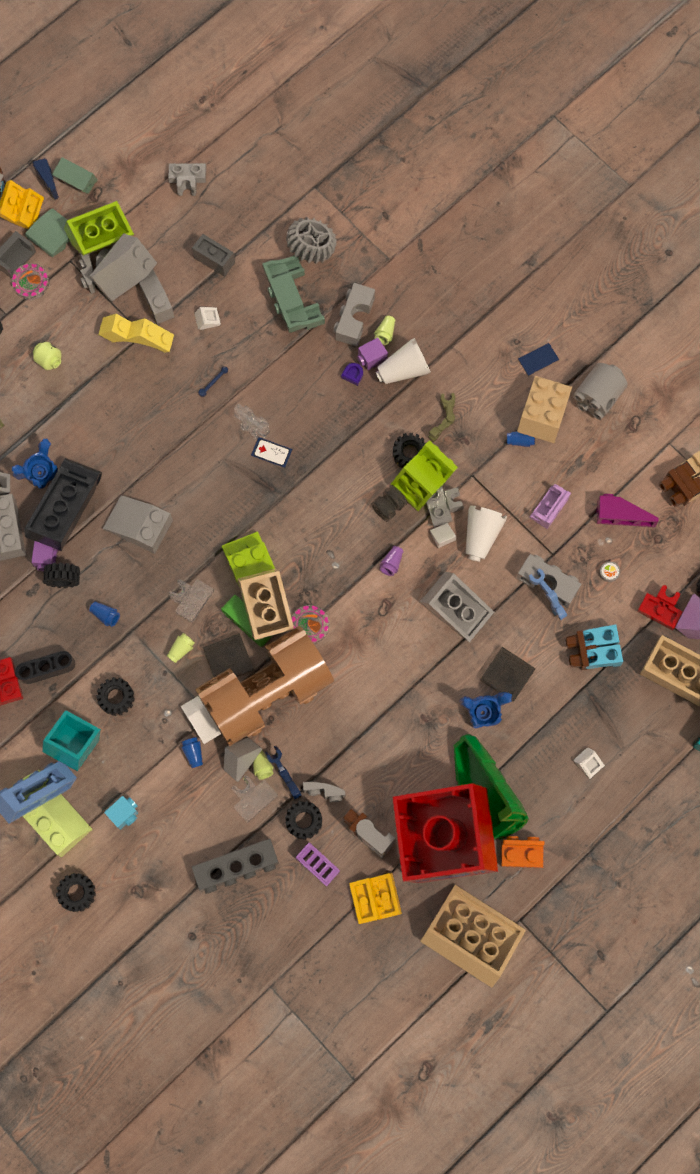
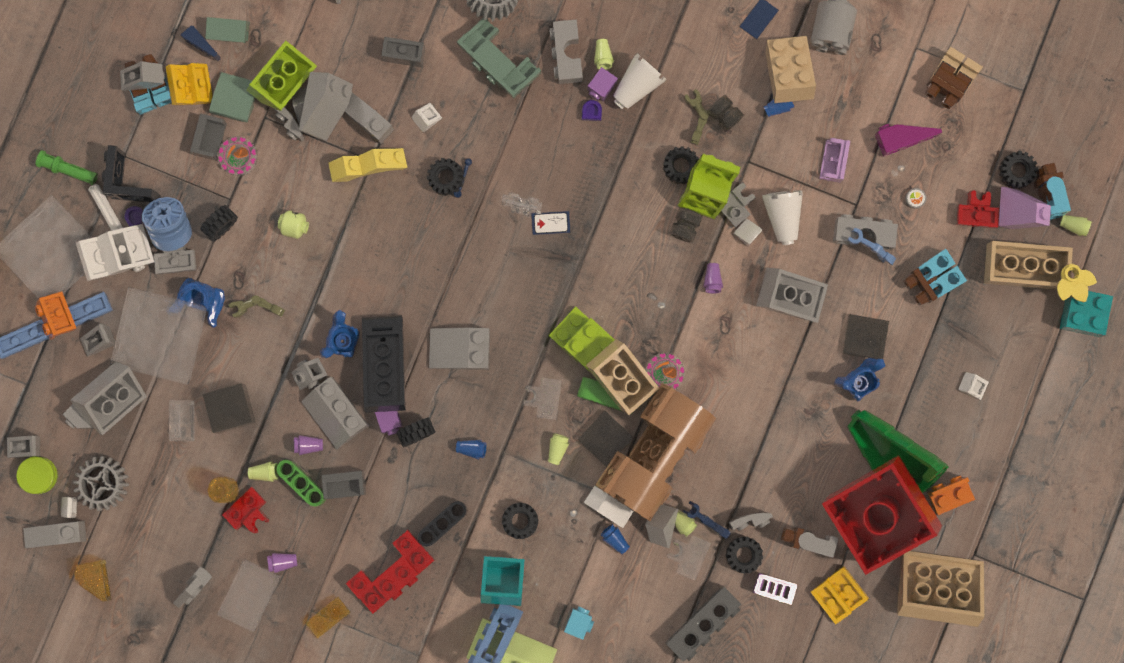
camera: 25 degrees left, 10 degrees up
none -> black tyre [427,158,465,196]
none -> clear smoke wheel [707,94,744,132]

